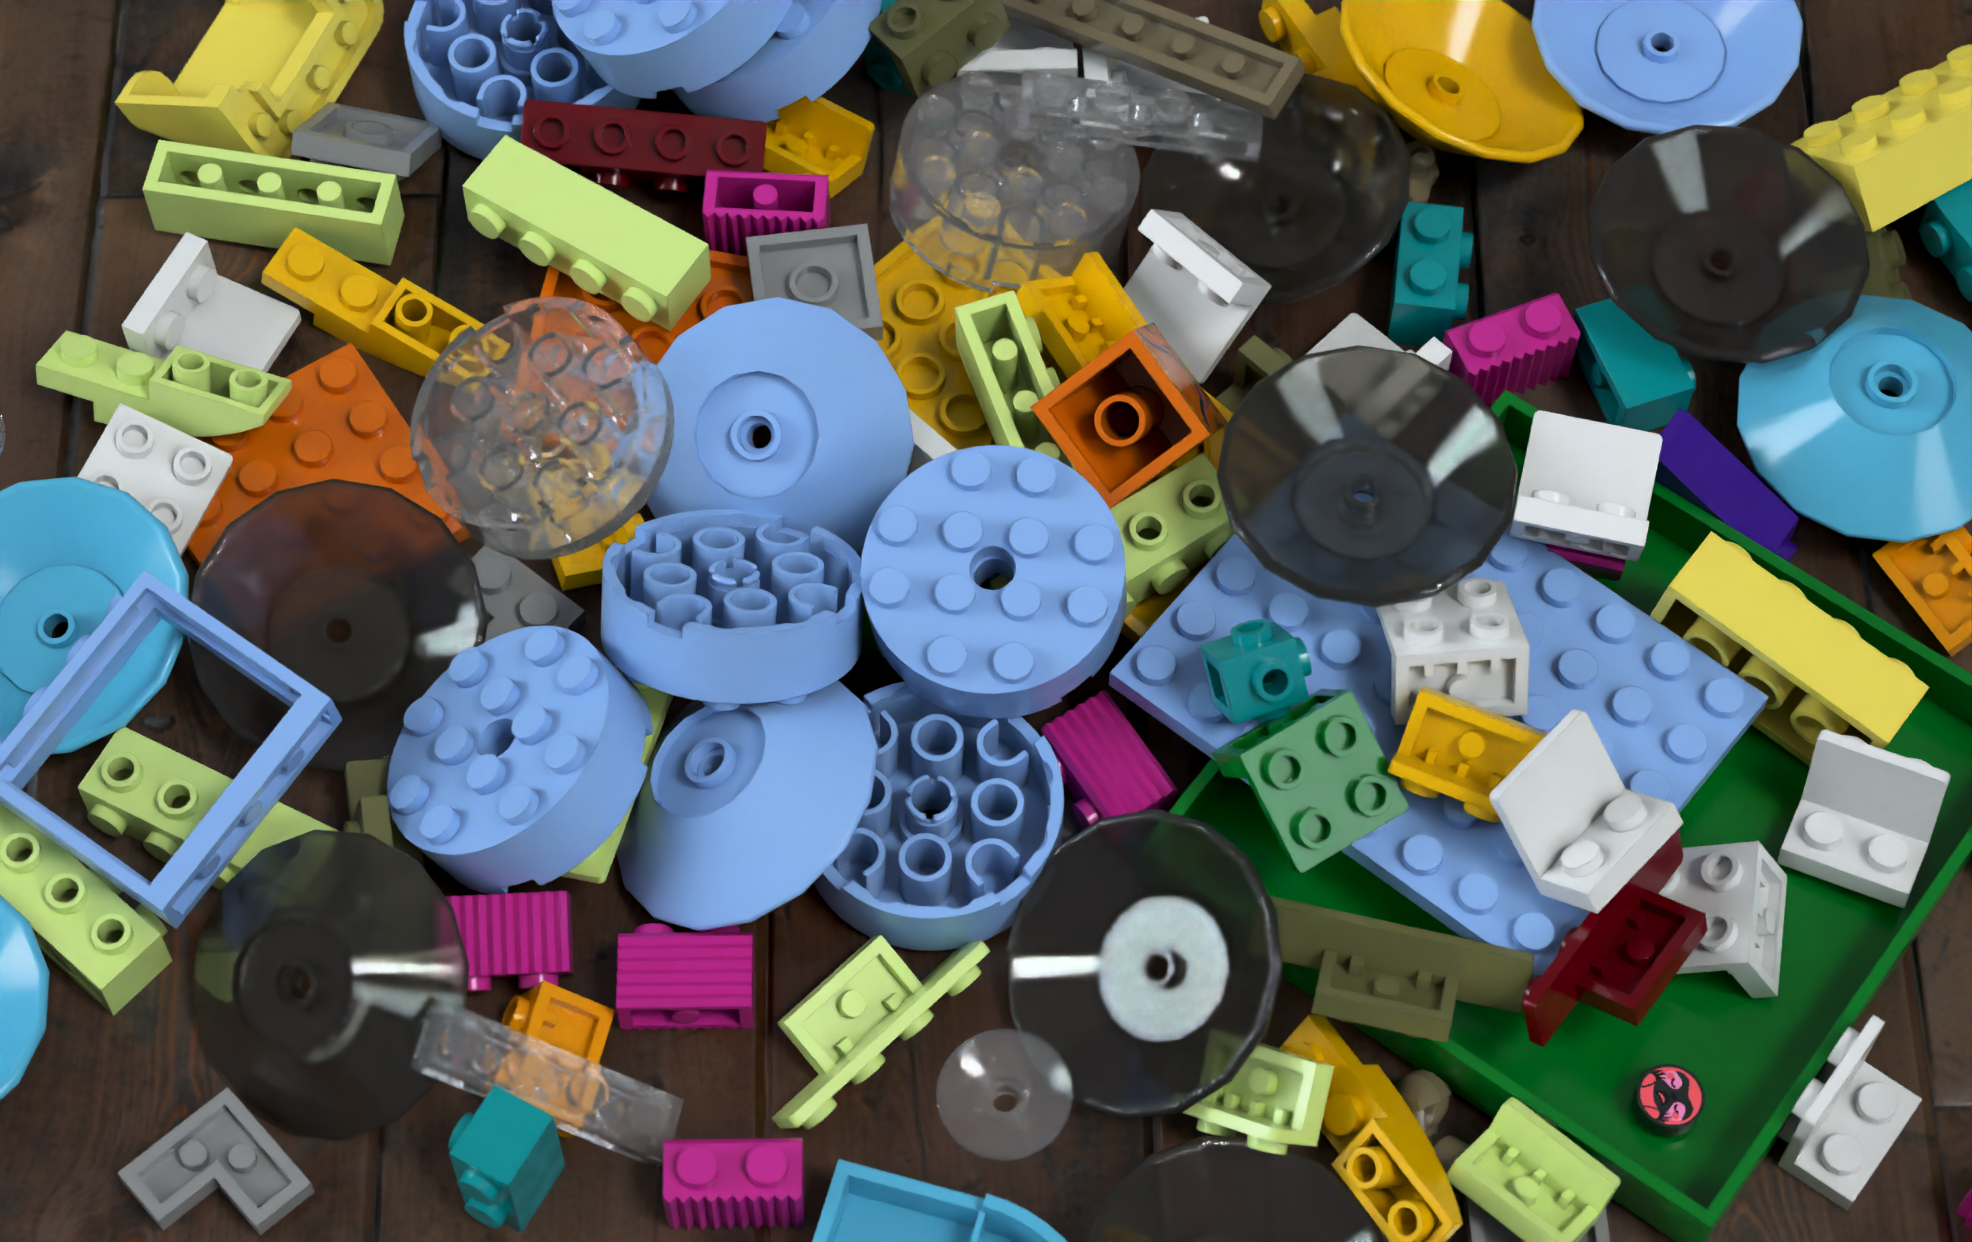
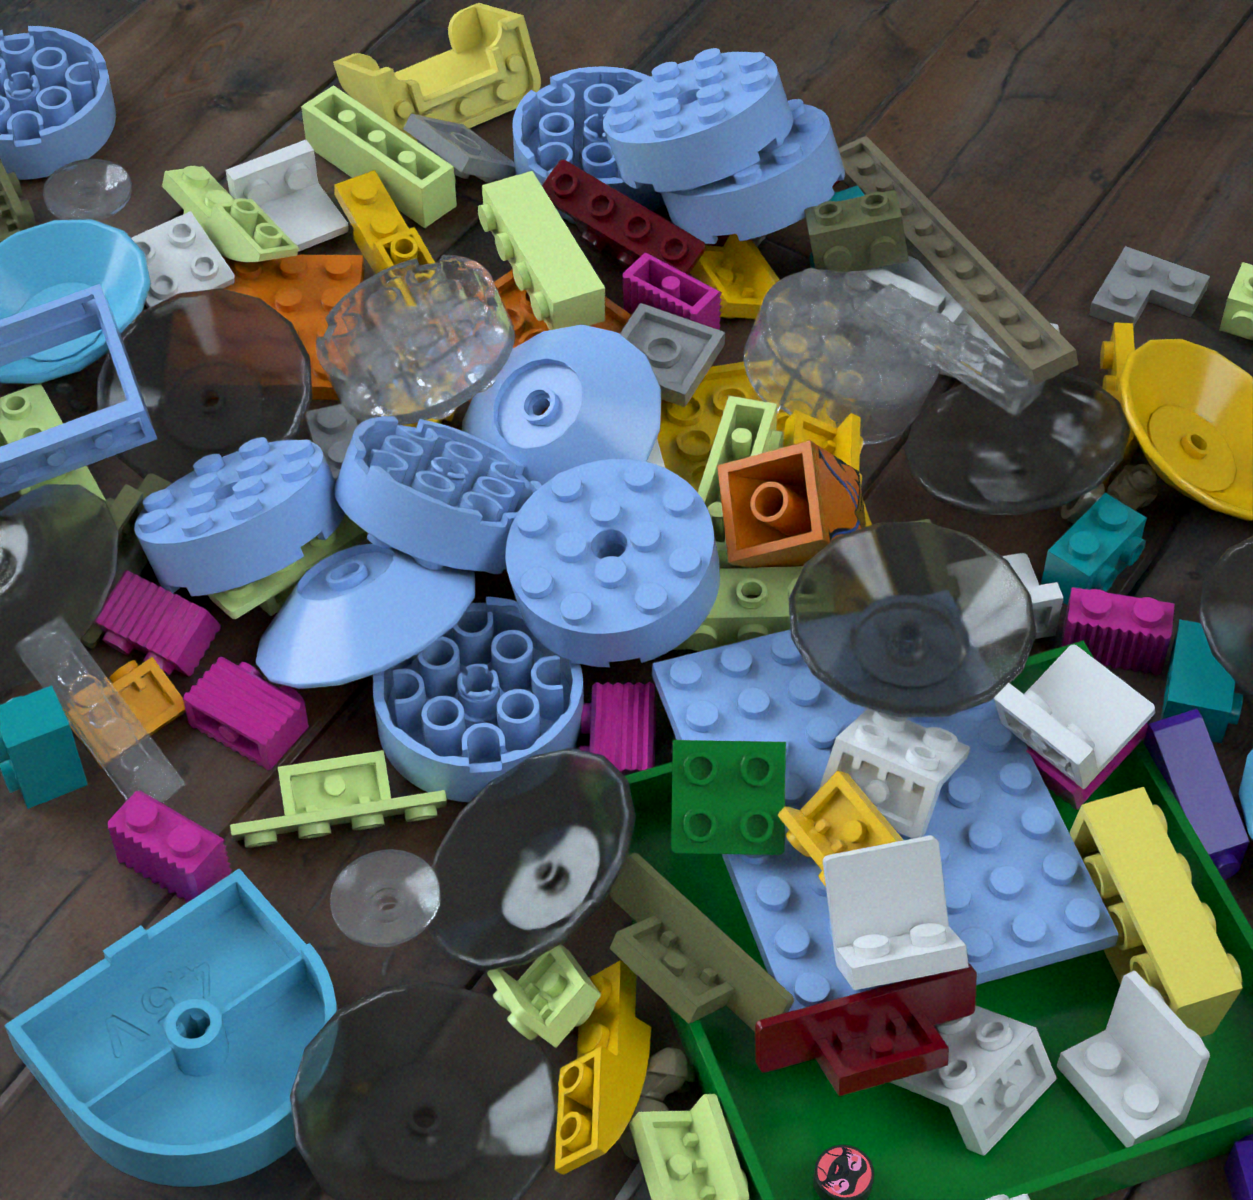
camera: 35 degrees right, 10 degrees down
white bracket [1123,209,1272,384] -> none
teal brick [1200,619,1312,724] -> none

